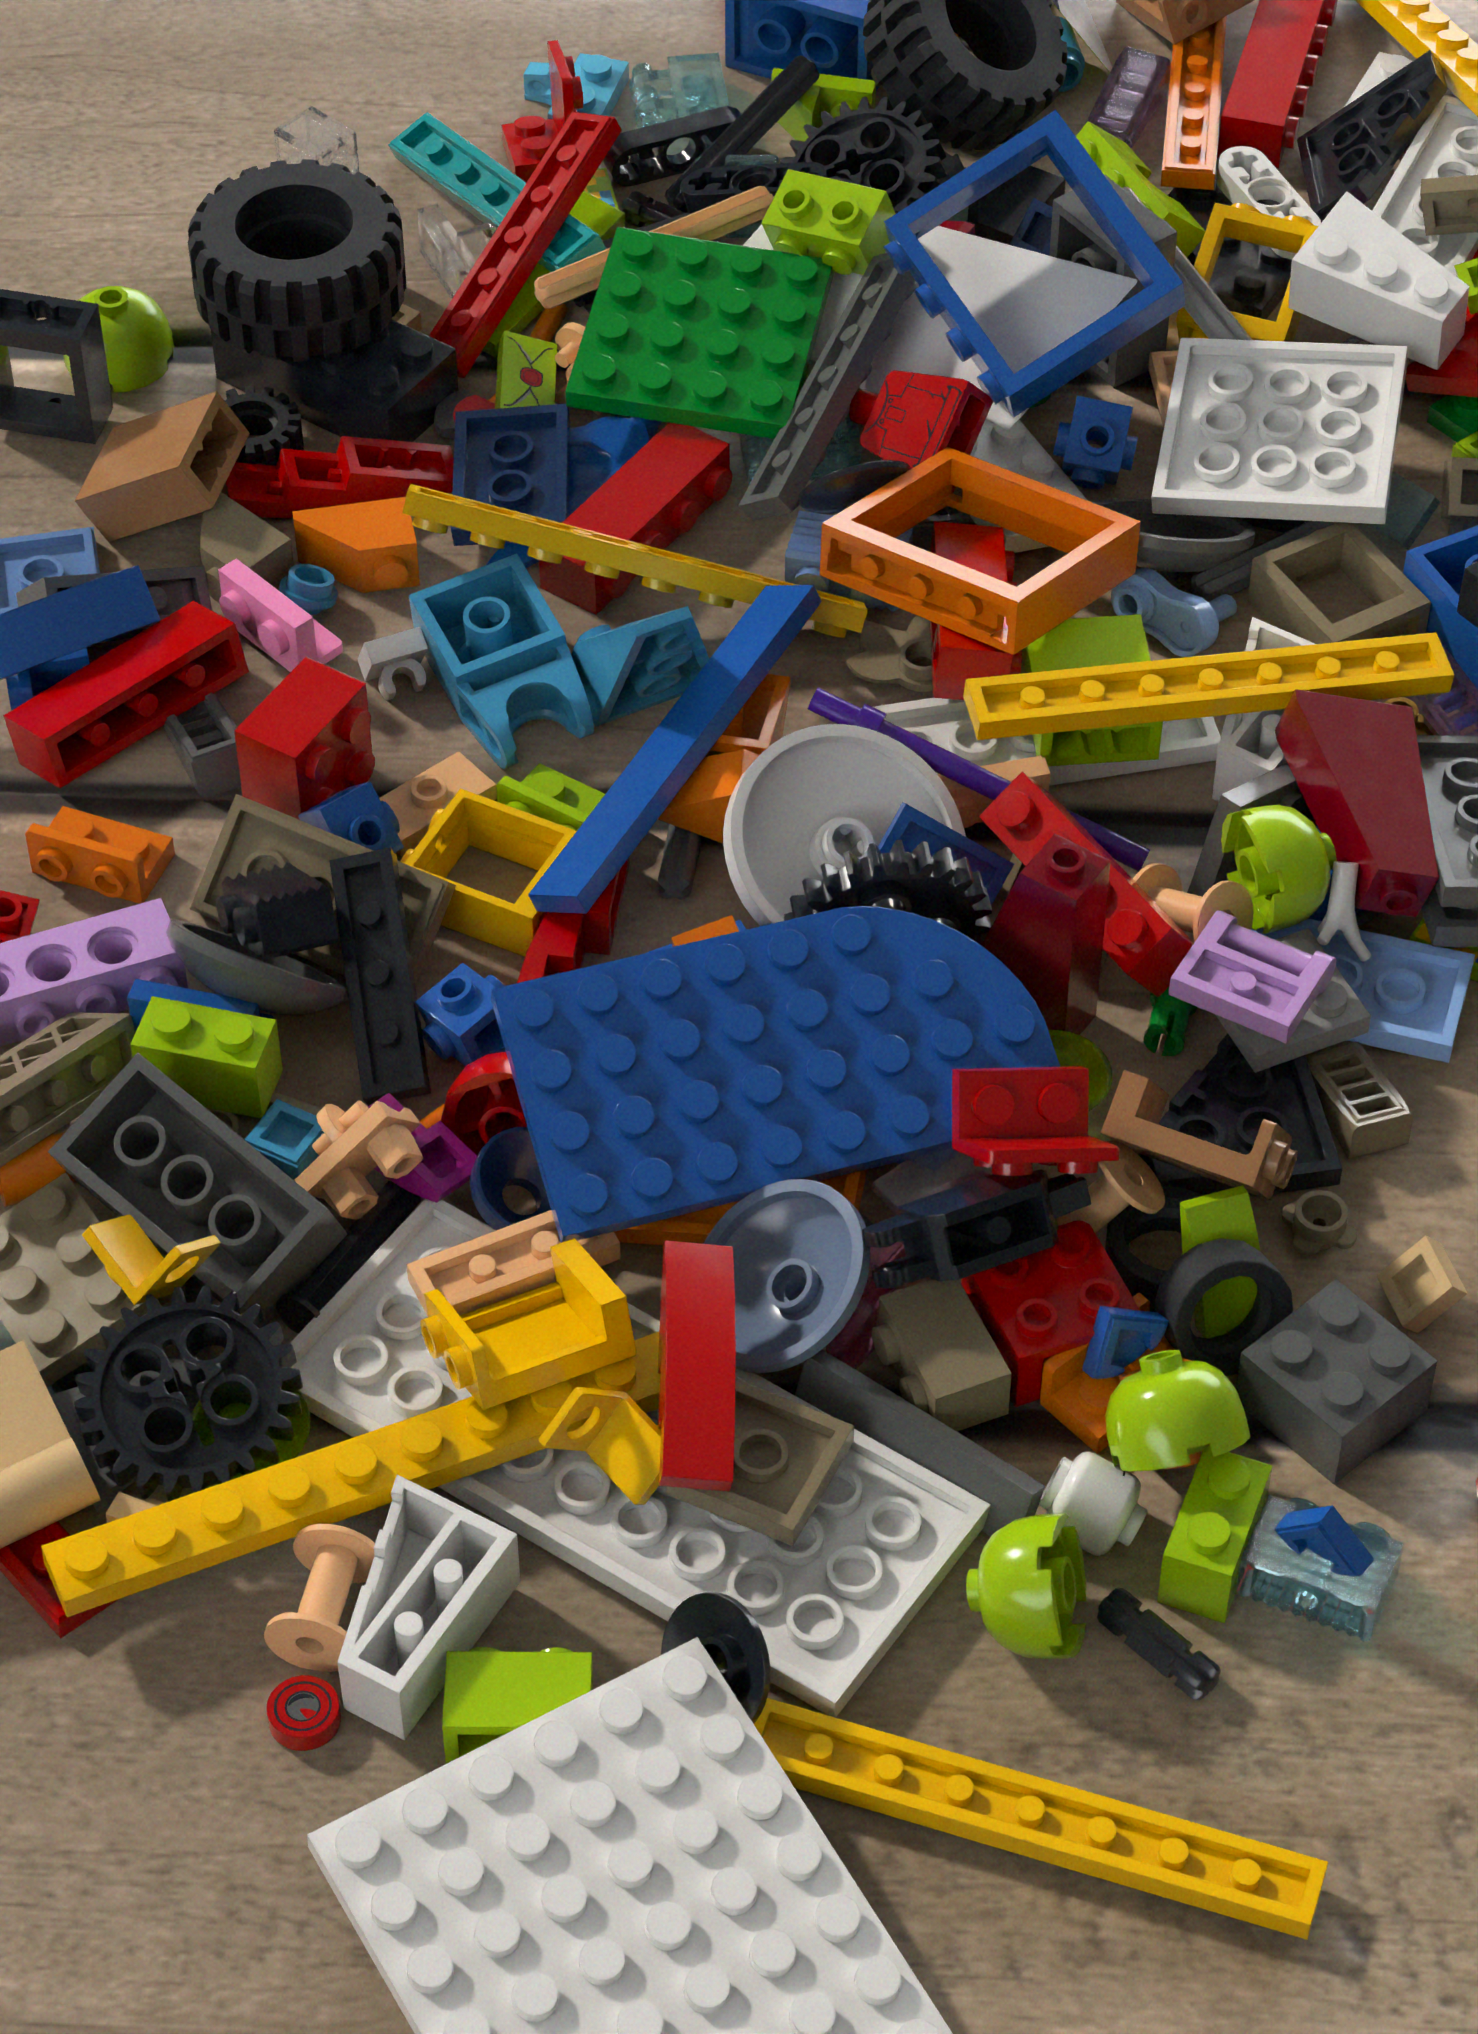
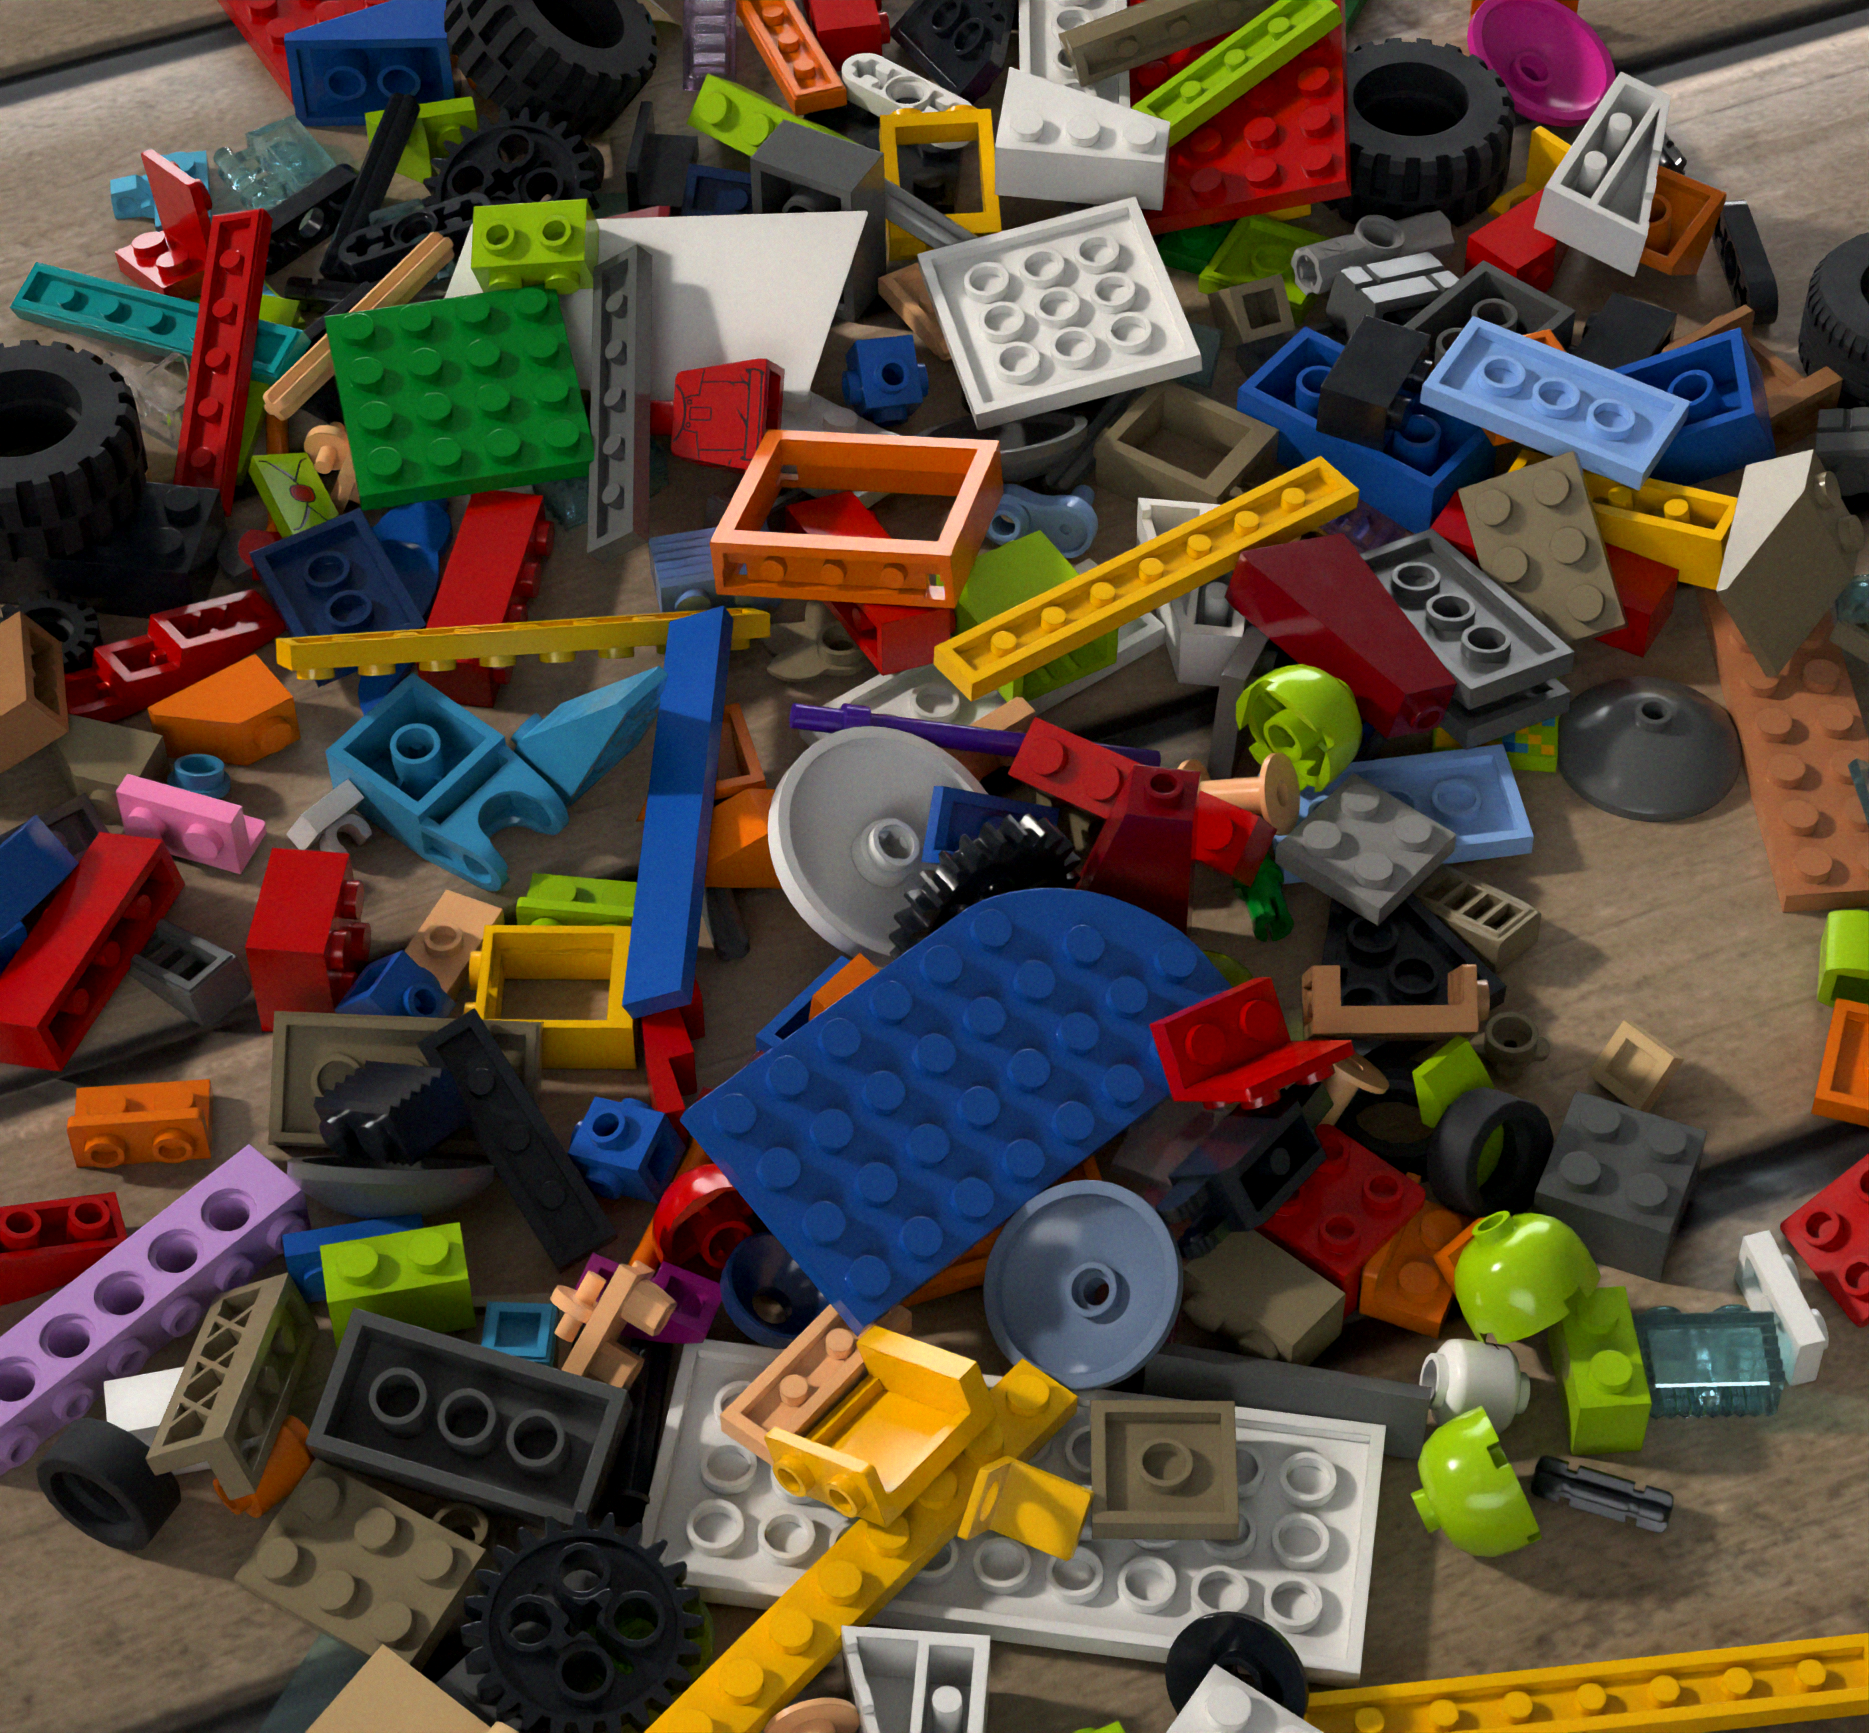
camera: 25 degrees left, 0 degrees up
yellow bracket [82,1214,221,1305] -> none
red slope [658,1241,736,1492] -> none
black dish [799,460,911,515] -> none
blue window [884,110,1185,418] -> none
blue tile [1082,1306,1169,1379] -> none
lavender plate [1169,910,1337,1044] -> none
blue tile [1274,1505,1374,1576] -> none
white bar [1317,861,1371,962] -> none
none -> white plate [1734,1230,1829,1387]

